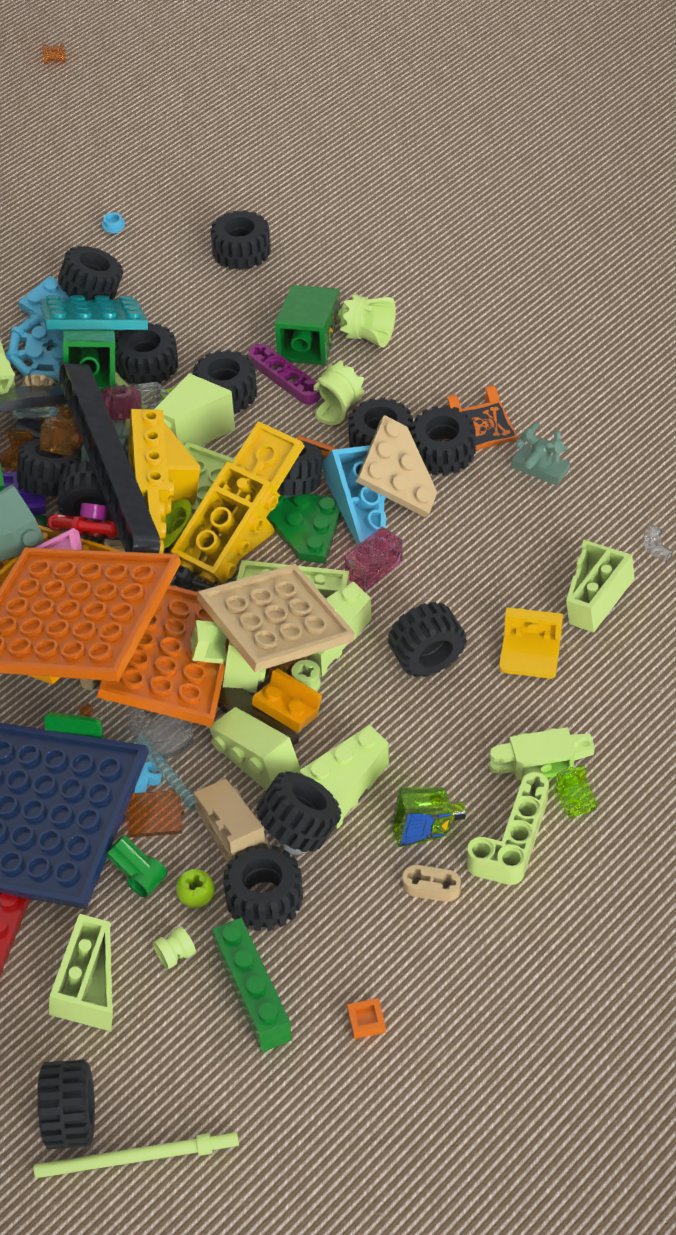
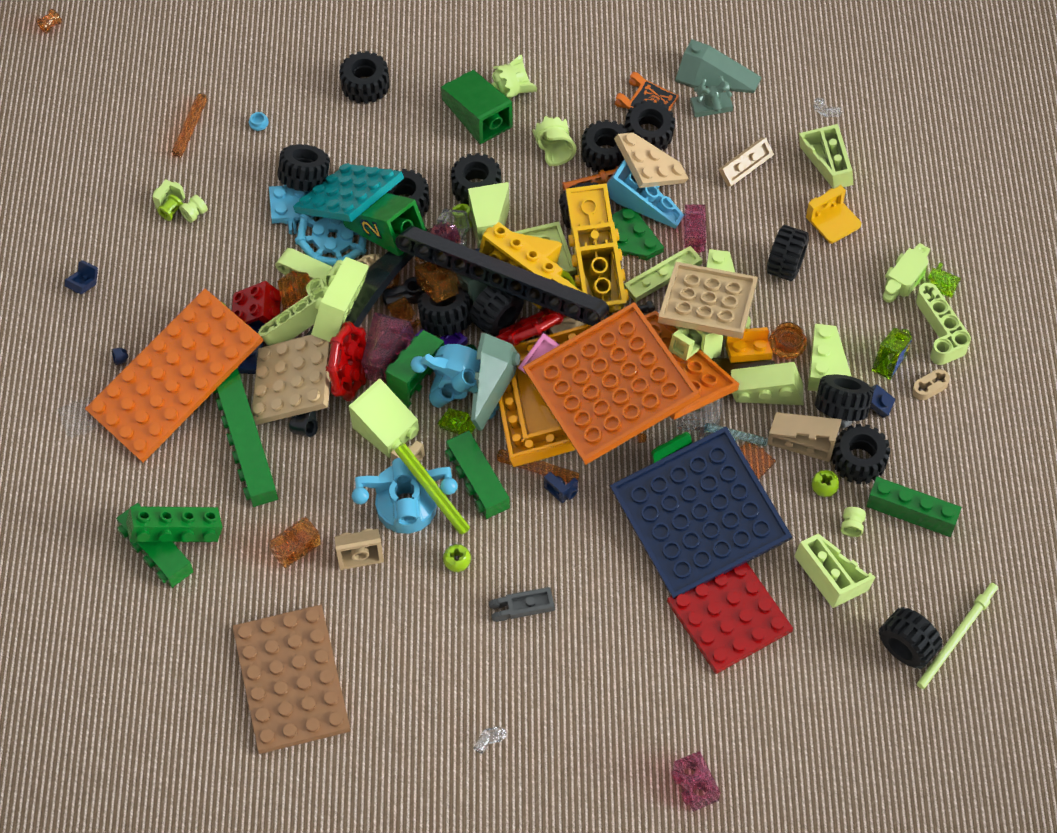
camera: 45 degrees left, 10 degrees up
clear light blue bar [13,406,58,419] -> none
magenta beam [79,503,112,521] -> none
green piece [106,835,168,898] -> none
magenta beam [249,344,320,405] -> none
orange tile [347,998,386,1039] -> none
none -> clear orange axle [172,93,207,158]
none -> sand green wedge [675,39,762,93]
none -> plate [719,138,774,186]
none -> clear orange piece [769,322,807,359]
none -> dark blue bracket [870,384,896,418]

